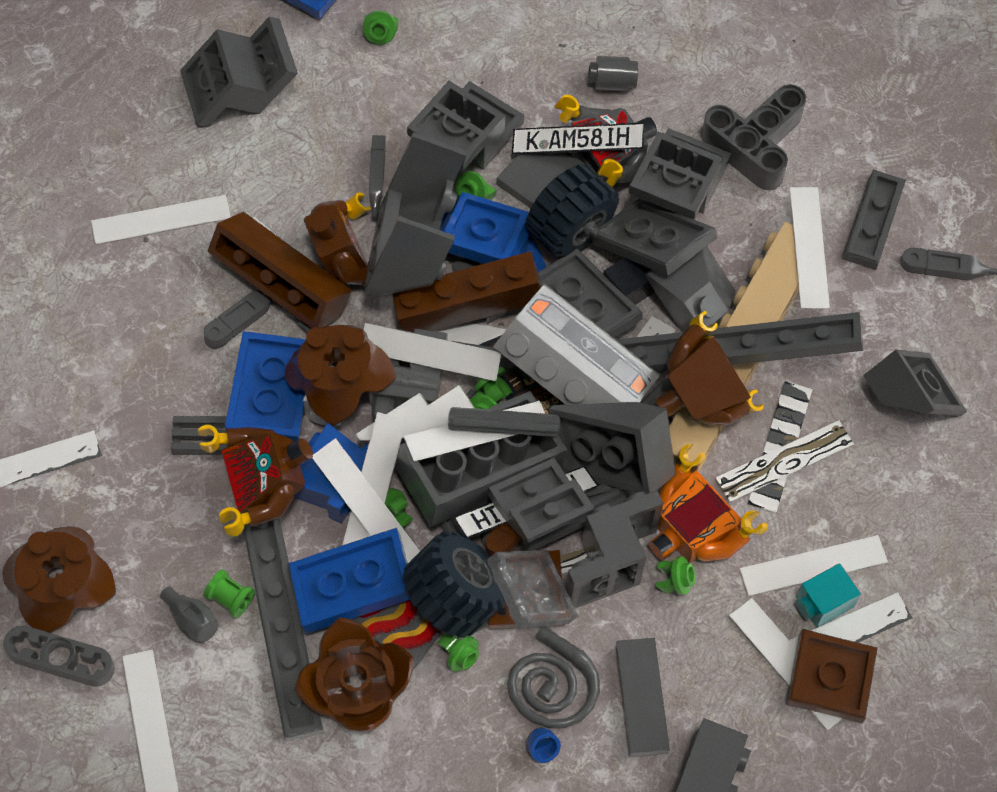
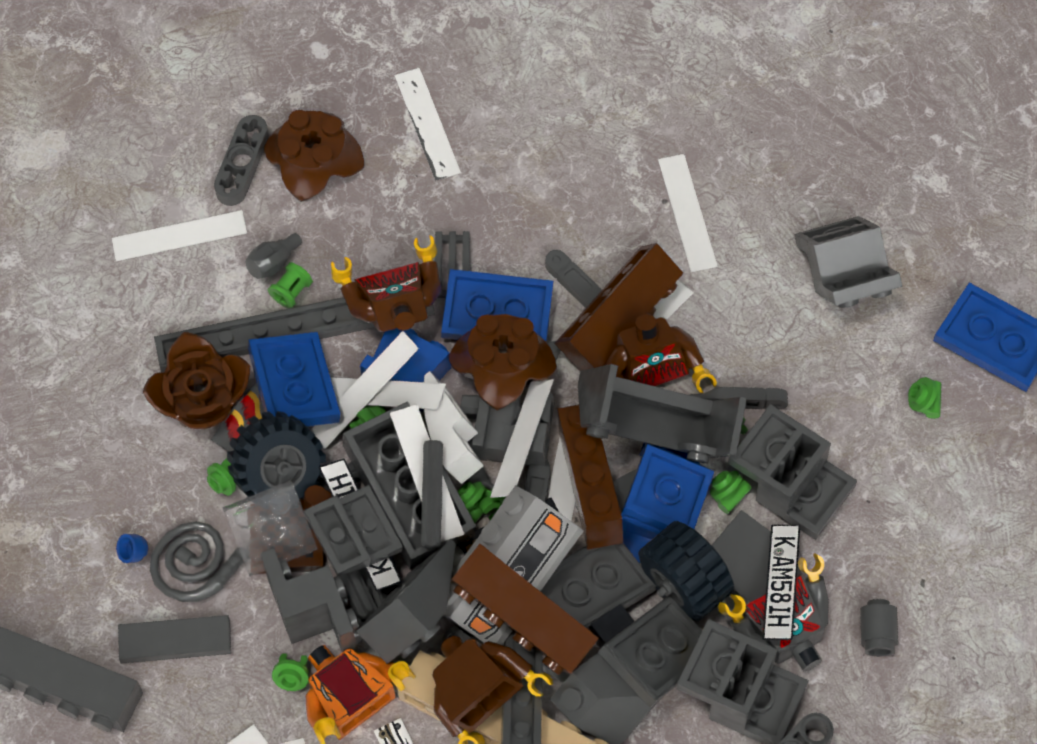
camera: 95 degrees right, 0 degrees up
none -> reddish brown brick [451,544,599,676]

